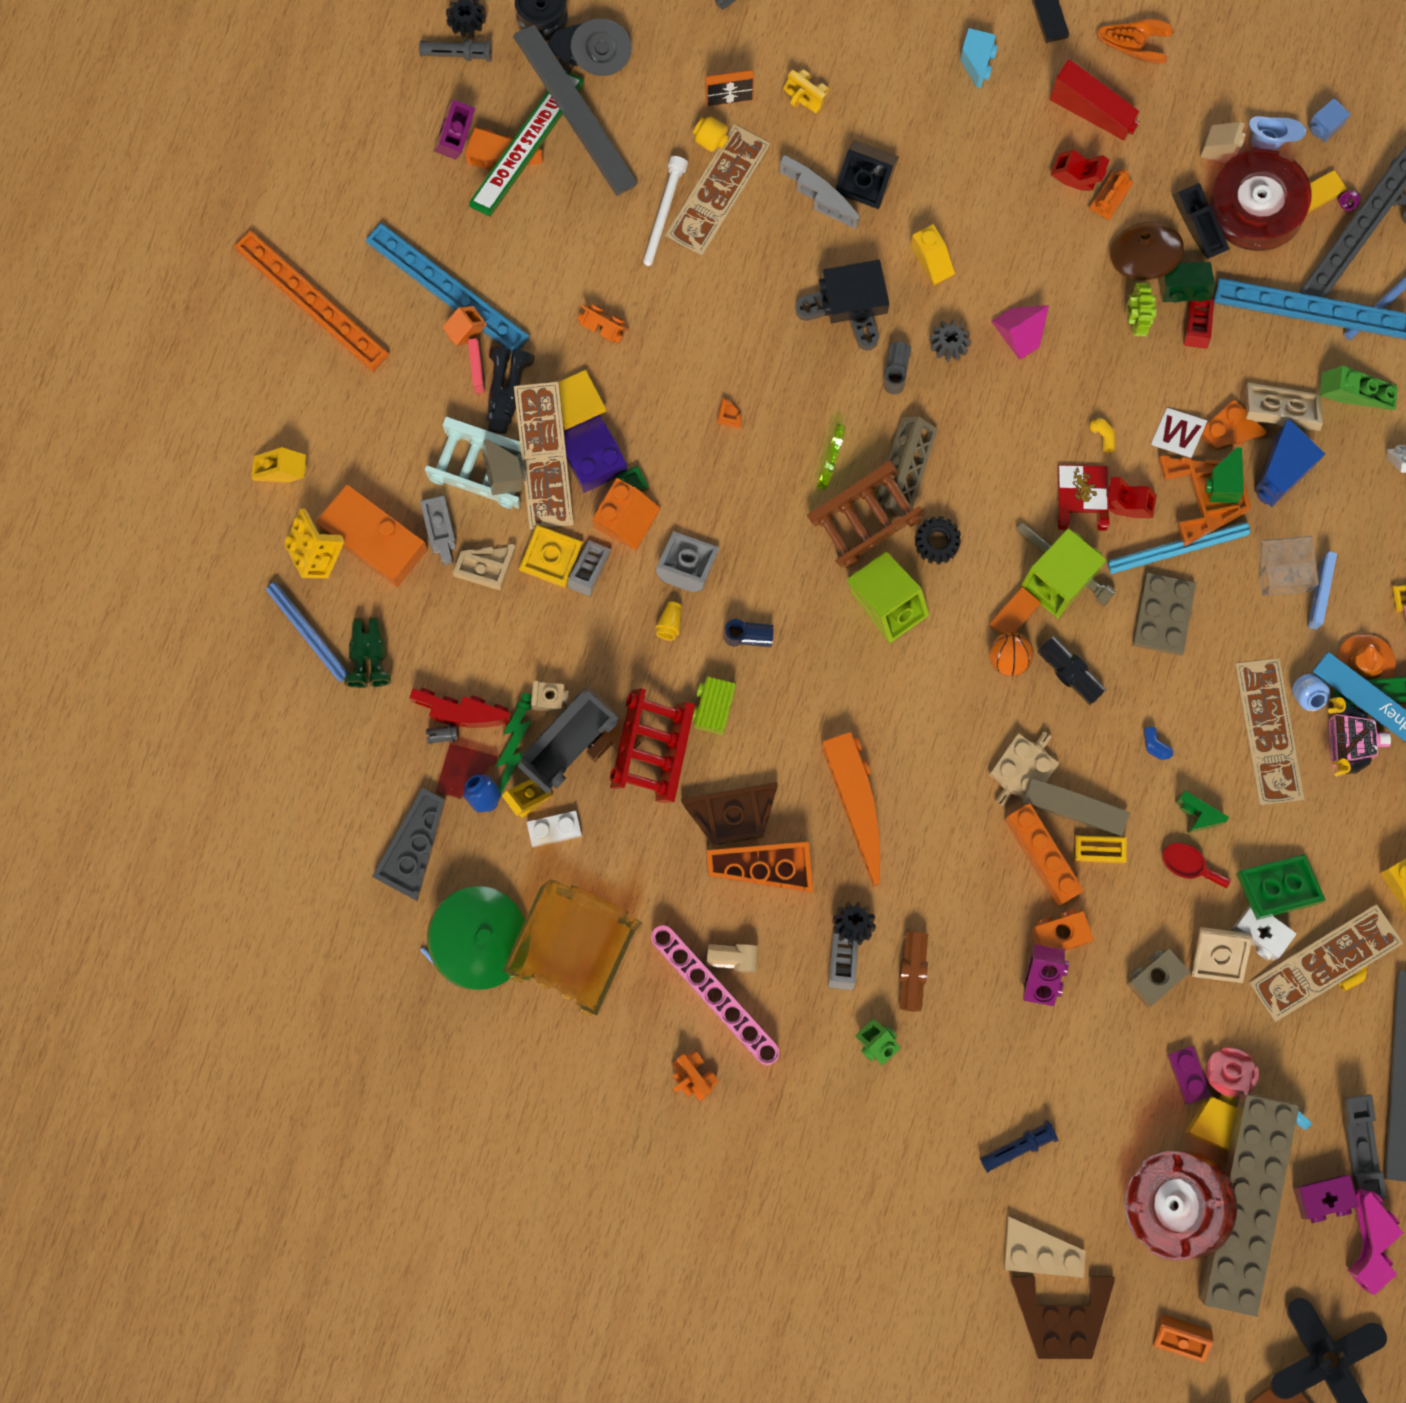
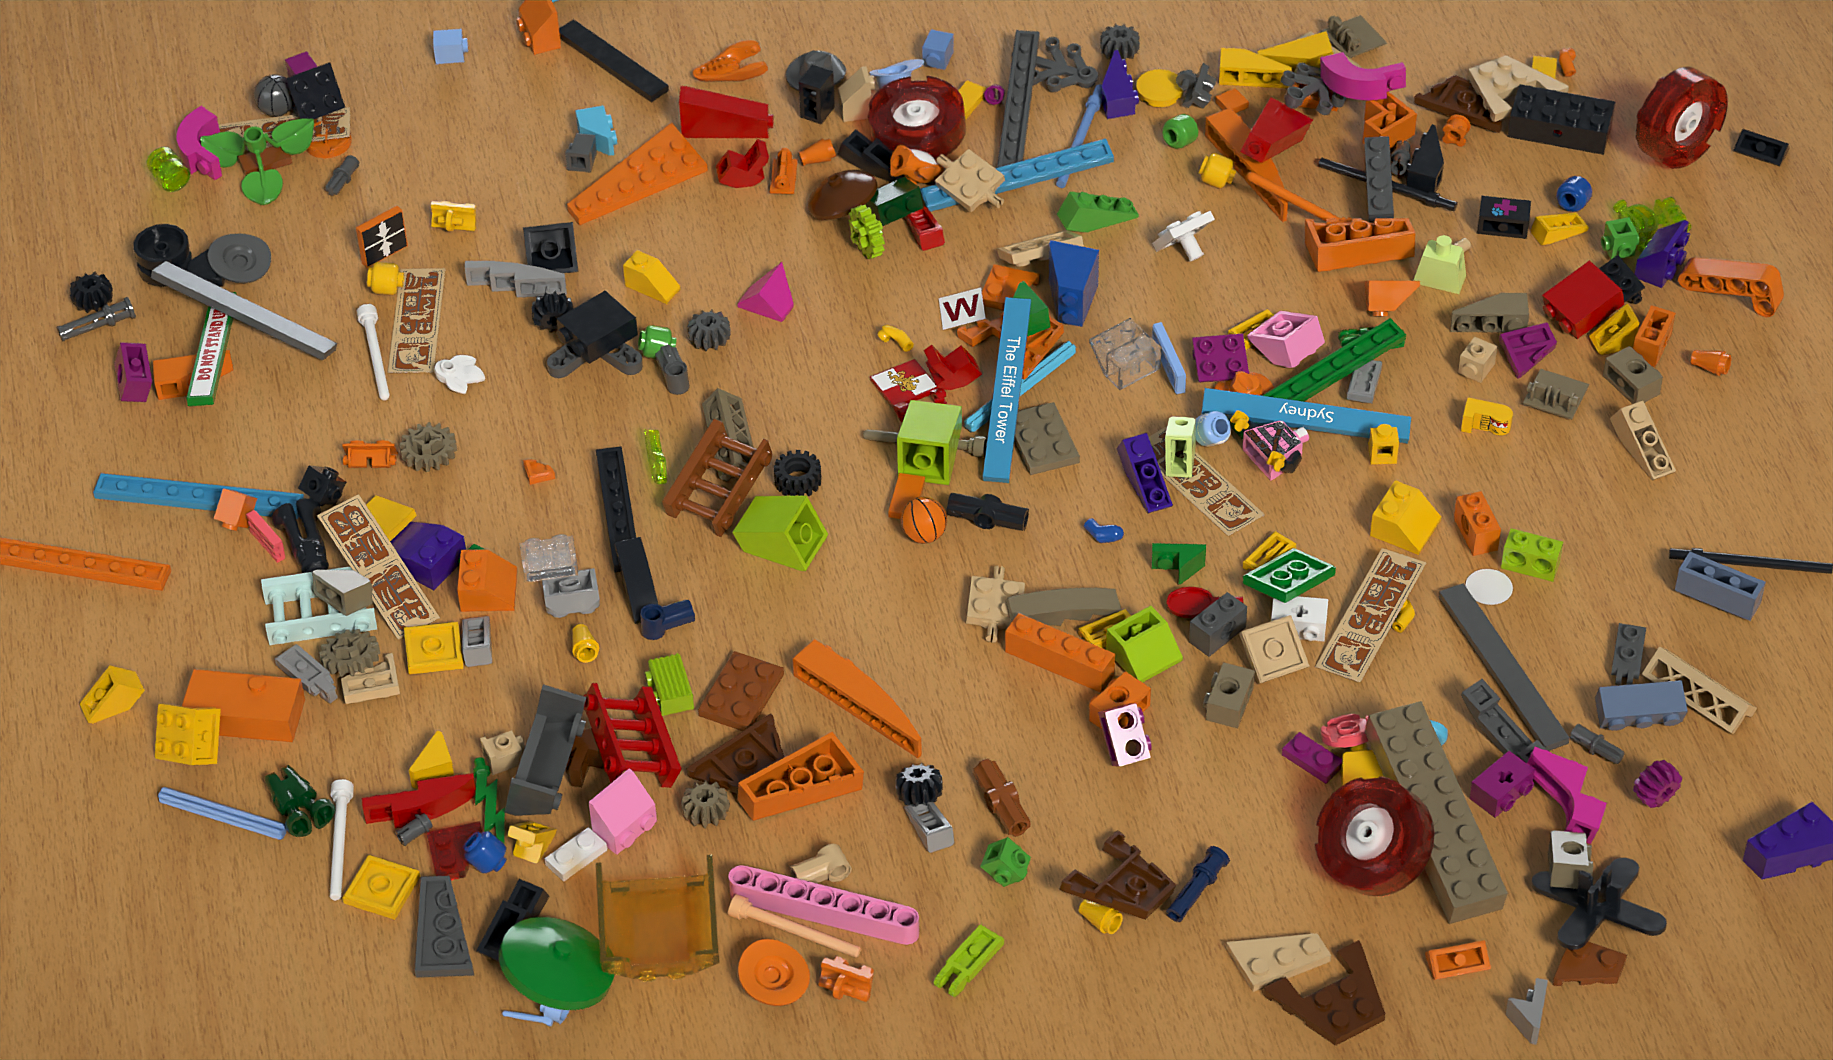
camera: 30 degrees left, 30 degrees down
none -> black brick [298,465,346,506]
none -> dark tan gear [319,629,380,677]
none -> white piece [330,779,354,900]
none -> yellow tile [343,855,421,920]
none -> dark tan gear [399,422,457,472]
none -> yellow slope [409,730,454,789]
none -> white plate [434,355,485,394]
none -> black slope [476,879,550,962]
none -> clear slope [519,534,578,583]
none -> black gear [531,291,574,332]
none -> dark grey brick [565,133,597,173]
none -> orange wing [567,123,708,226]
none -> bright pink slope [589,769,657,855]
none -> black plate [596,446,636,573]
none -> black slope [615,537,658,624]
none -> bright green head [638,325,676,359]
none -> dark tan gear [681,780,730,829]
none -> dark orange plate [698,651,784,731]
none -> light nougat piece [728,894,861,958]
none -> orange hat [738,939,810,1006]
none -> dark grey hat [786,50,846,91]
none -> black brick [798,64,835,125]
none -> orange cone [798,138,836,166]
none -> orange animal [890,145,945,185]
none -> lime hinge [934,925,1004,997]
none -> tan plate [935,149,1005,212]
none -> dark azure tile [983,297,1031,483]
none -> reddish brown wing [1059,830,1176,920]
none -> yellow cone [1079,899,1123,934]
none -> lime slope [1106,606,1183,683]
none -> dark purple slope [1117,433,1173,514]
none -> yellowish green torso [1165,417,1196,478]
none -> dark grey brick [1189,592,1247,657]
none -> magenta hinge [1192,334,1249,383]
none -> yellow tile [1243,531,1297,571]
none -> dark tan brick [1548,830,1593,889]

